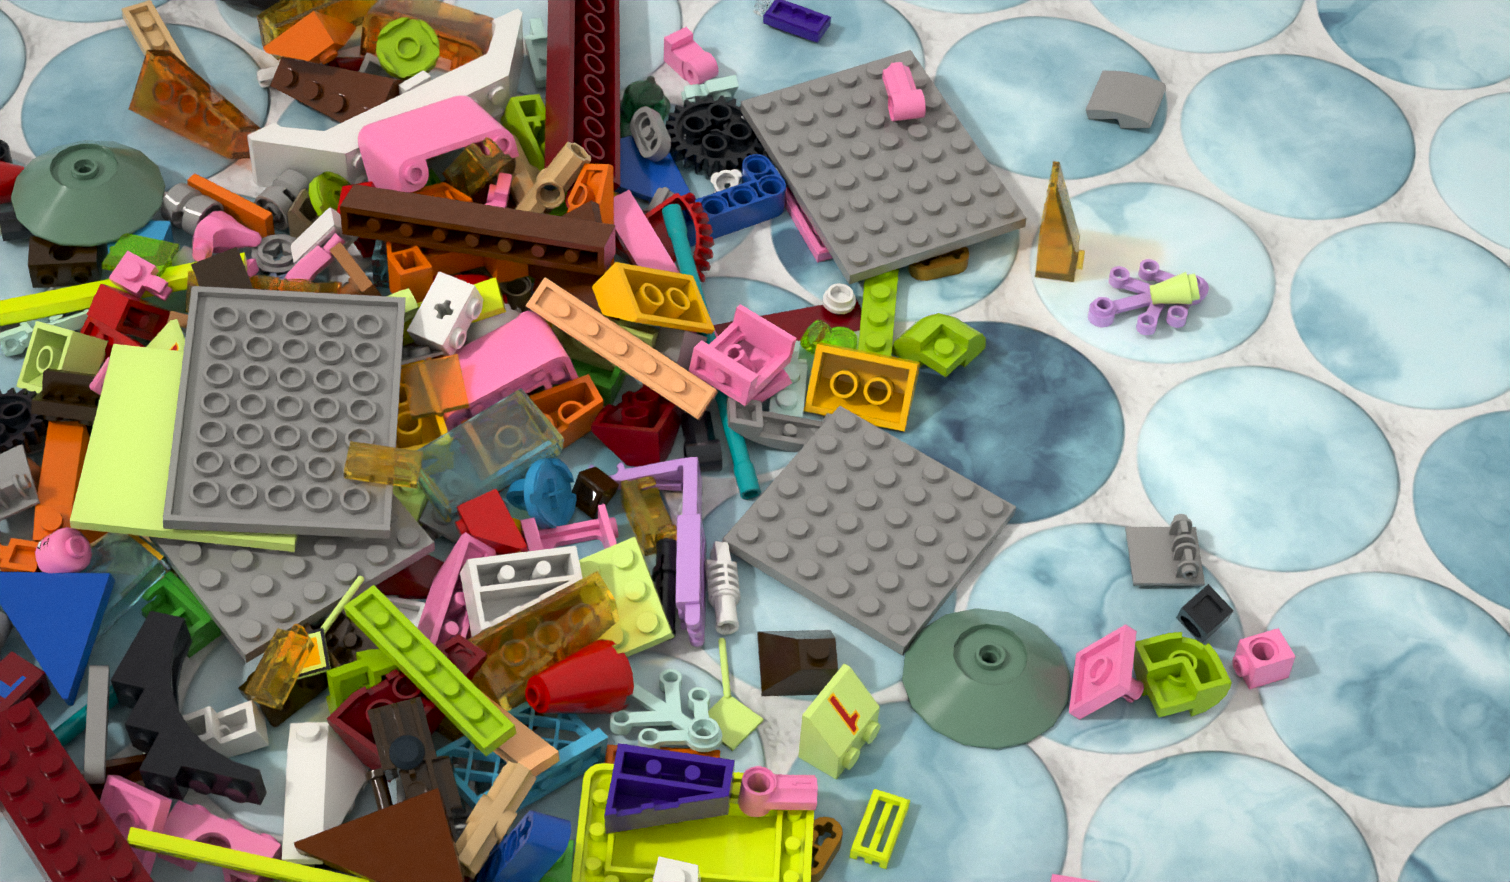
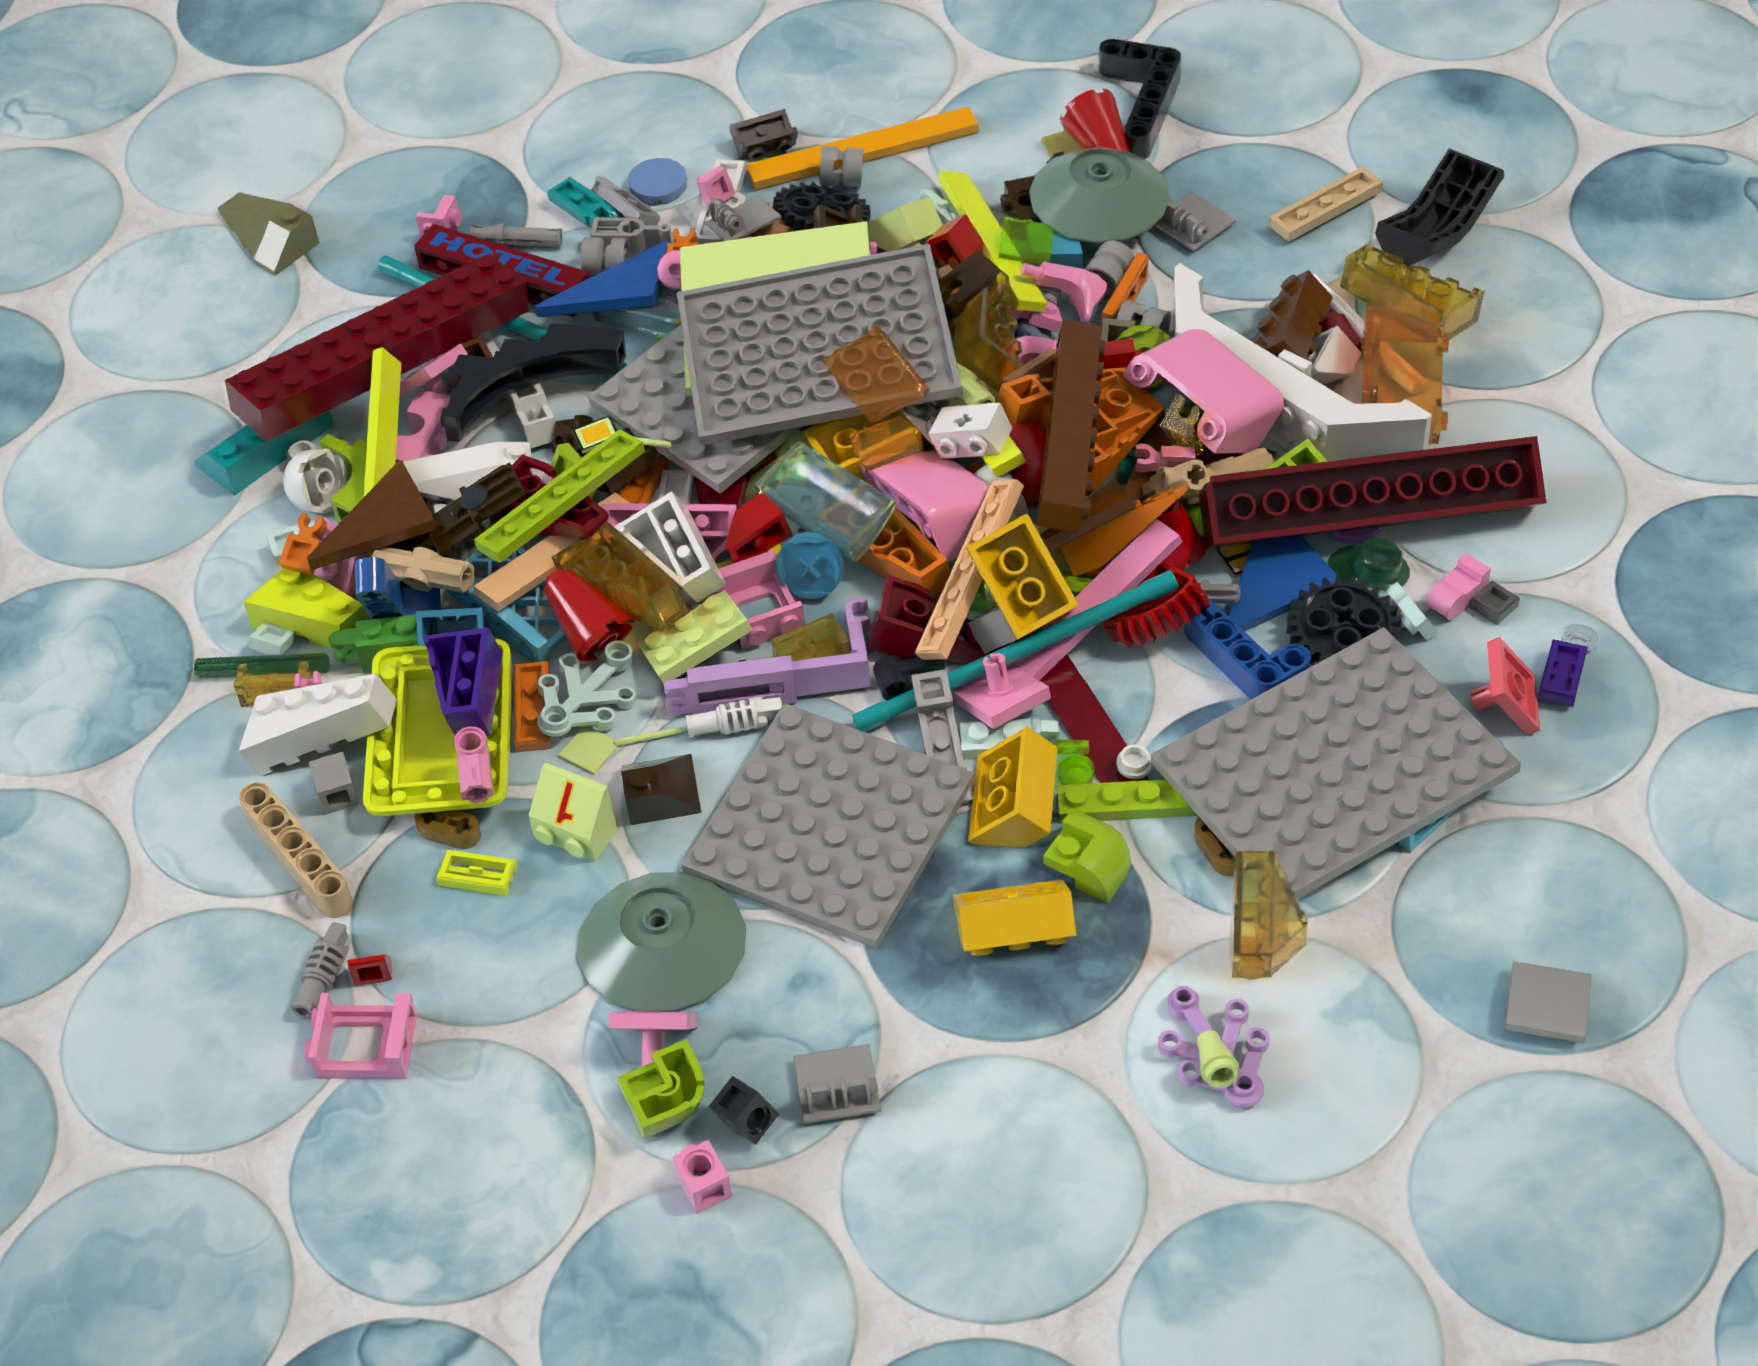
camera: 90 degrees right, 0 degrees up
light grey beam [84,665,110,784] -> none
bright pink plate [109,251,173,301] -> none
clear orange wedge [129,50,261,159] -> none
clear yellow panel [244,624,314,710] -> none
orange wedge [263,11,356,64] -> none
clear yellow plate [344,441,423,489] -> none
lime tile [376,17,440,80] -> none
dark brown slope [572,467,619,520] -> none
light grey plate [630,106,671,162] -> none
bright pink window [689,304,797,406] -> none
white plate [710,169,742,193] -> none
bright pink piece [882,62,926,122] -> none
none -> dark azure torso [416,608,484,646]
none -> clear orange piece [822,325,930,424]
none -> yellow slope [953,879,1077,955]
none -> light grey hinge [1153,192,1236,251]
none -> dark grey tile [1469,581,1520,625]
none -> coral tile [1470,637,1540,735]

